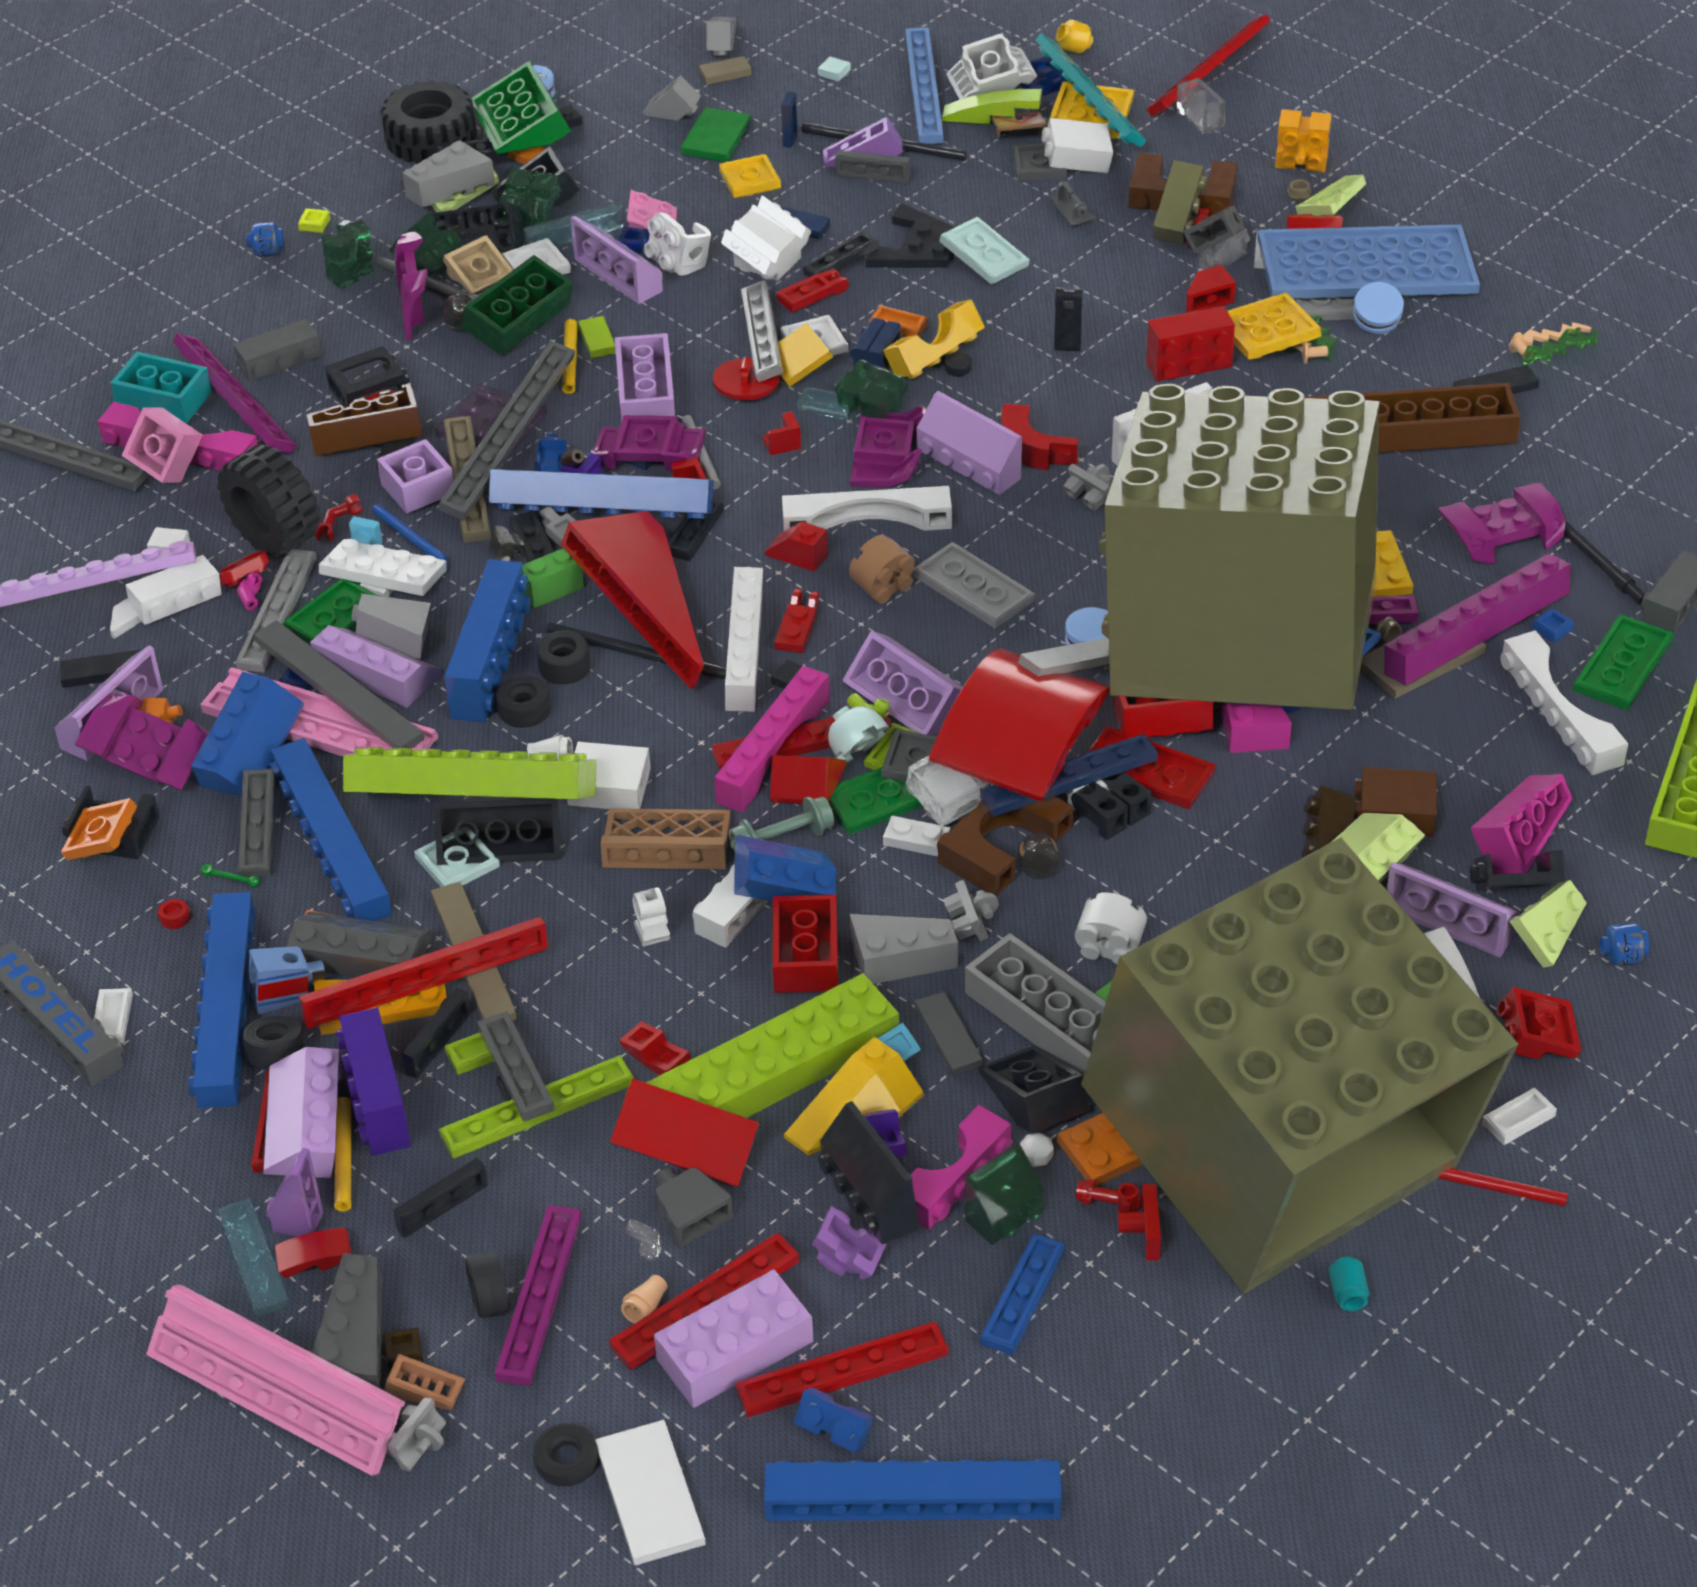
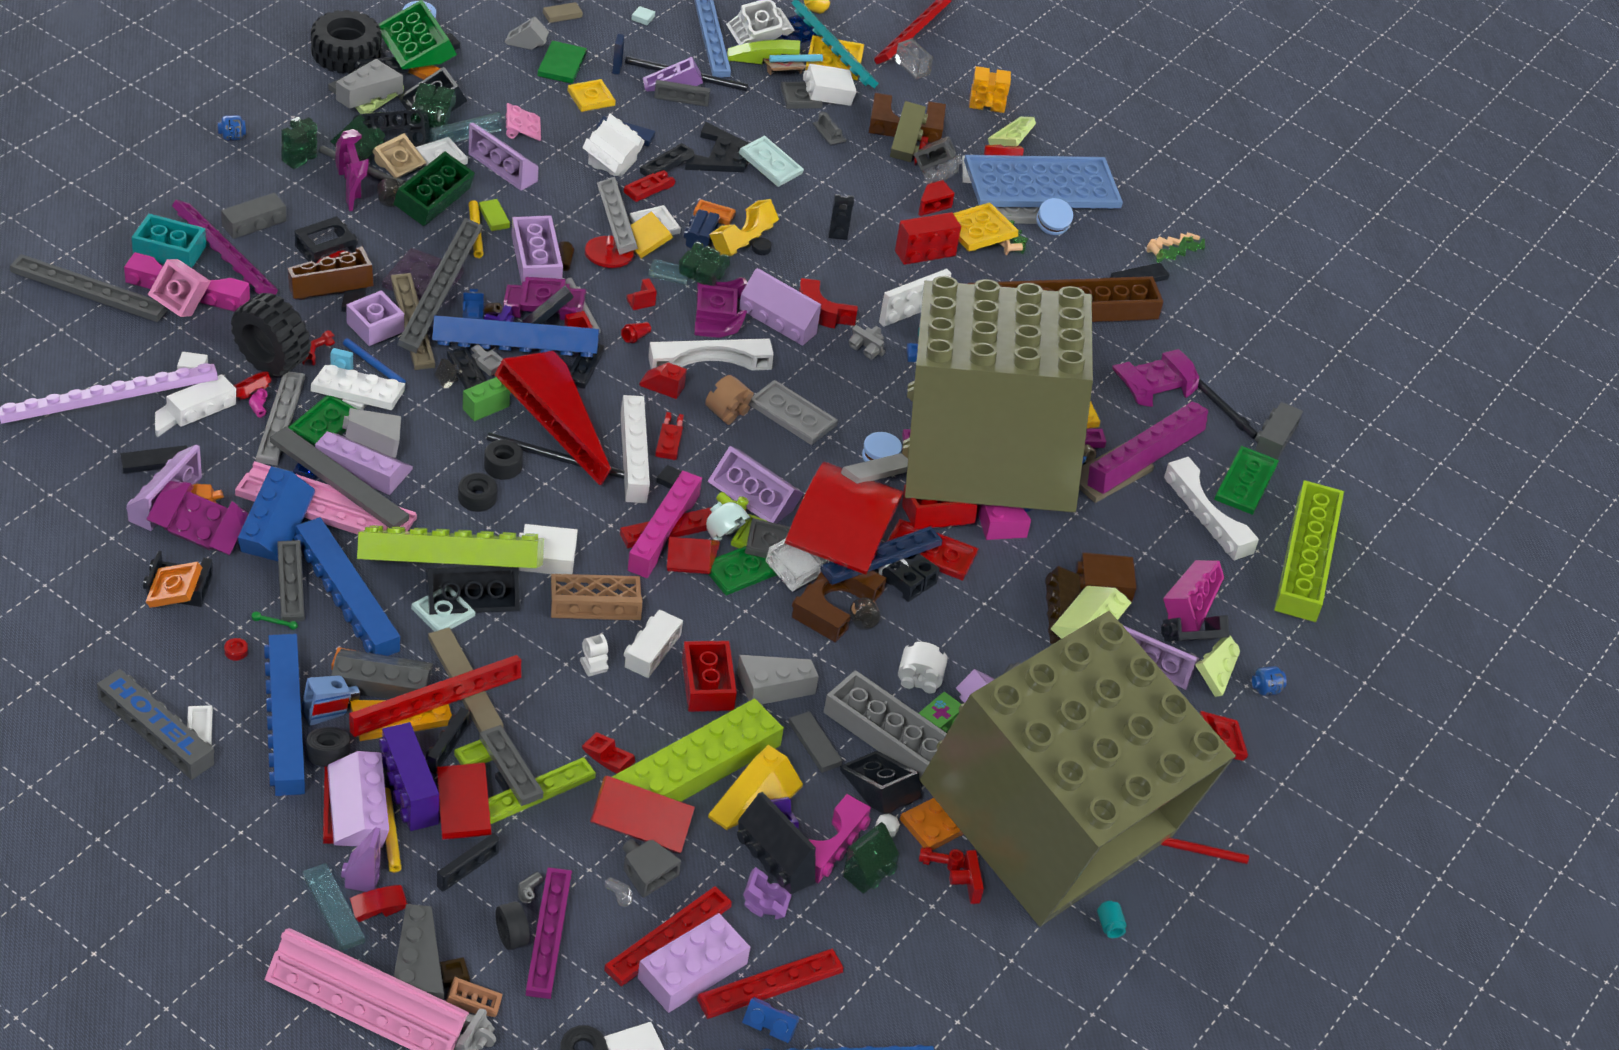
camera: 15 degrees left, 0 degrees up
neon yellow tile [298,208,331,233] -> none
blue brick [444,559,531,723] -> none
white cone [527,735,573,758] -> none
clear blue plate [617,226,649,252] -> none
light nougat cone [621,1275,668,1324] -> none
white piece [644,212,711,276] -> none
sand green piece [729,796,834,853] -> none
blue slope [734,835,836,902] -> none
medium azure plate [878,1023,921,1062] -> none
white plate [883,816,951,856] -> none
light grey hips [943,880,999,942] -> none
blue tile [980,1233,1065,1356] -> none
dark tan plate [1287,179,1312,202] -> none
white tile [1482,1087,1557,1145] -> none
blue tile [1532,608,1574,643] -> none
none -> red tile [437,763,491,840]
none -> dark grey arm [518,872,543,903]
none -> black tile [520,286,574,324]
none -> dark brown cone [558,241,575,271]
none -> red cone [621,322,651,343]
none -> medium azure bar [769,54,823,63]

